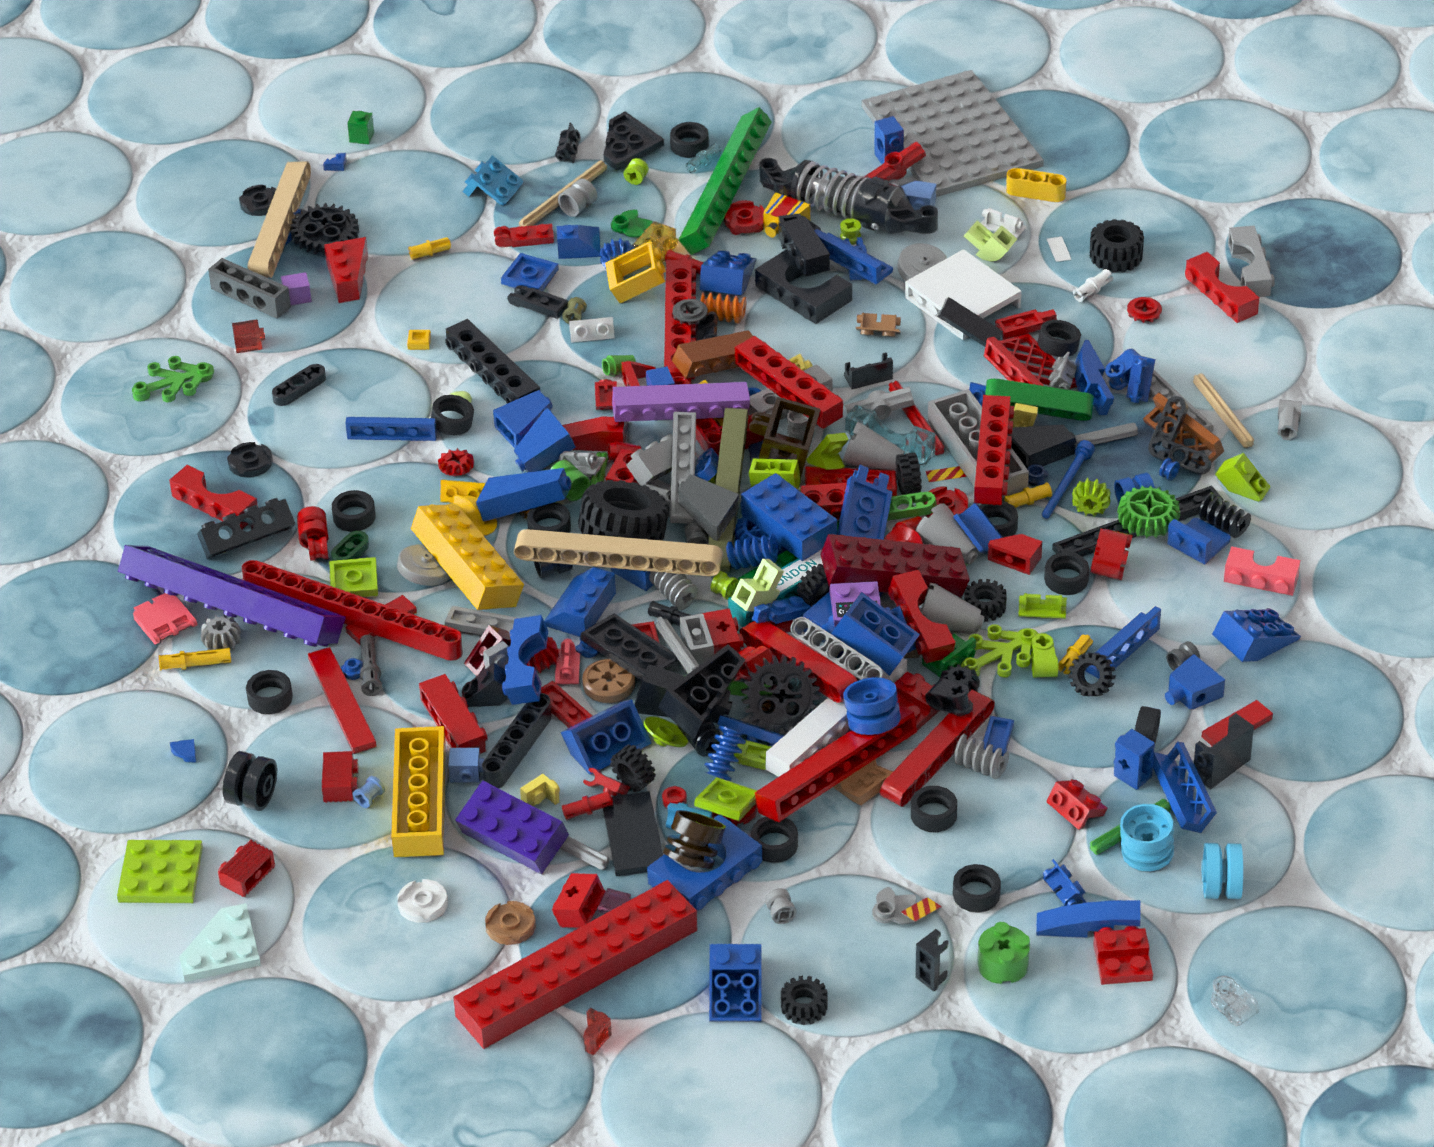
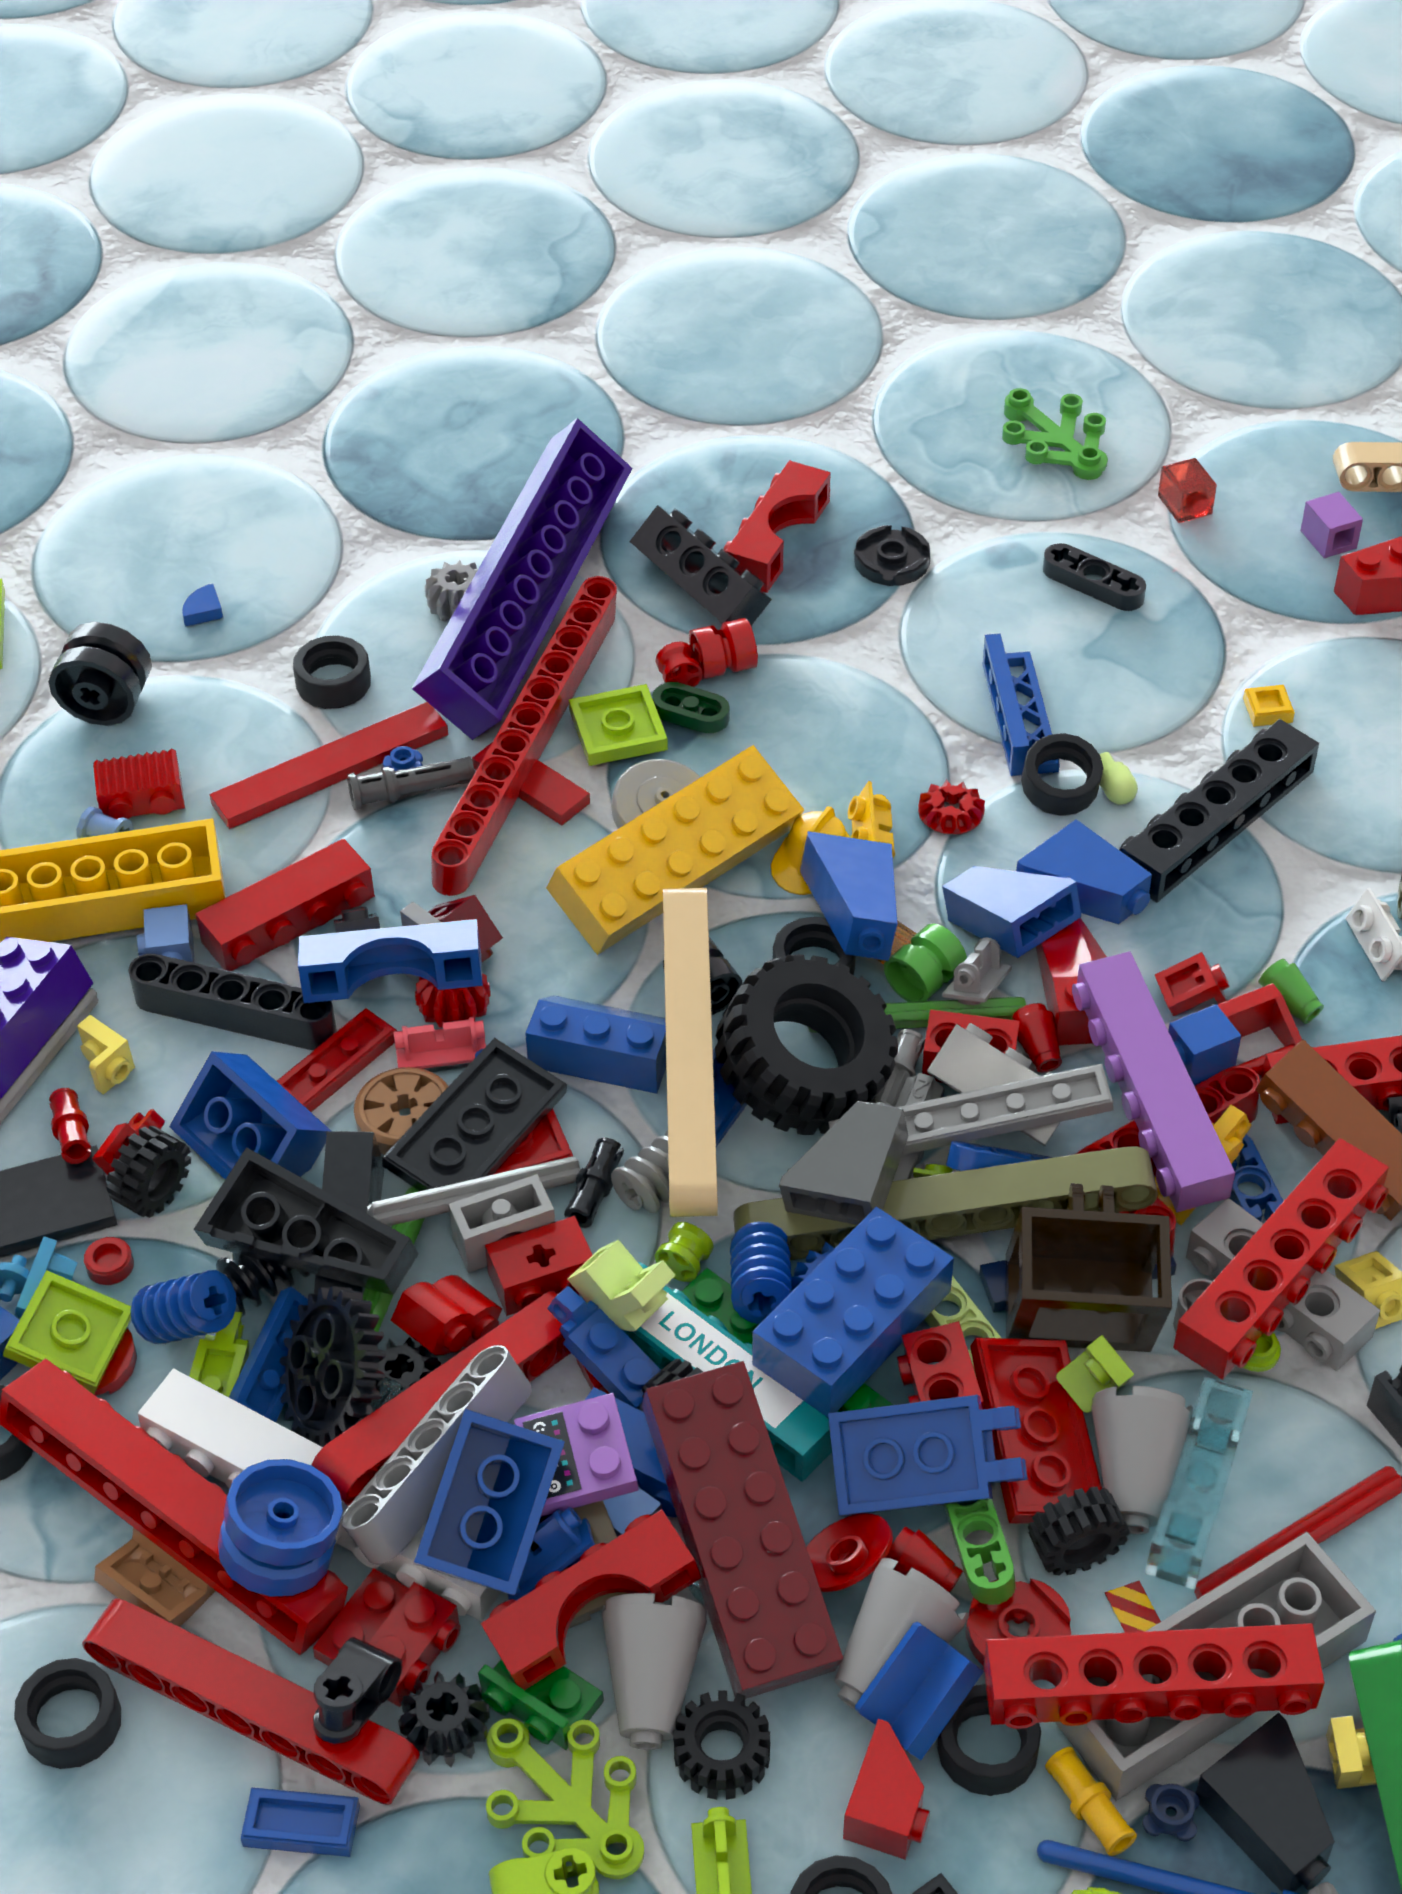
camera: 80 degrees right, 5 degrees up
coral plate [133,593,198,645] -> none
yellow pin [158,648,231,670] -> none
dark grey brick [208,258,291,319] -> none
black tyre [332,490,376,532] -> none
light grey plate [445,606,517,635] -> none
lime brick [749,458,801,490] -> none
light grey piece [845,387,915,423] -> none
light grey piece [954,734,1009,779] -> none

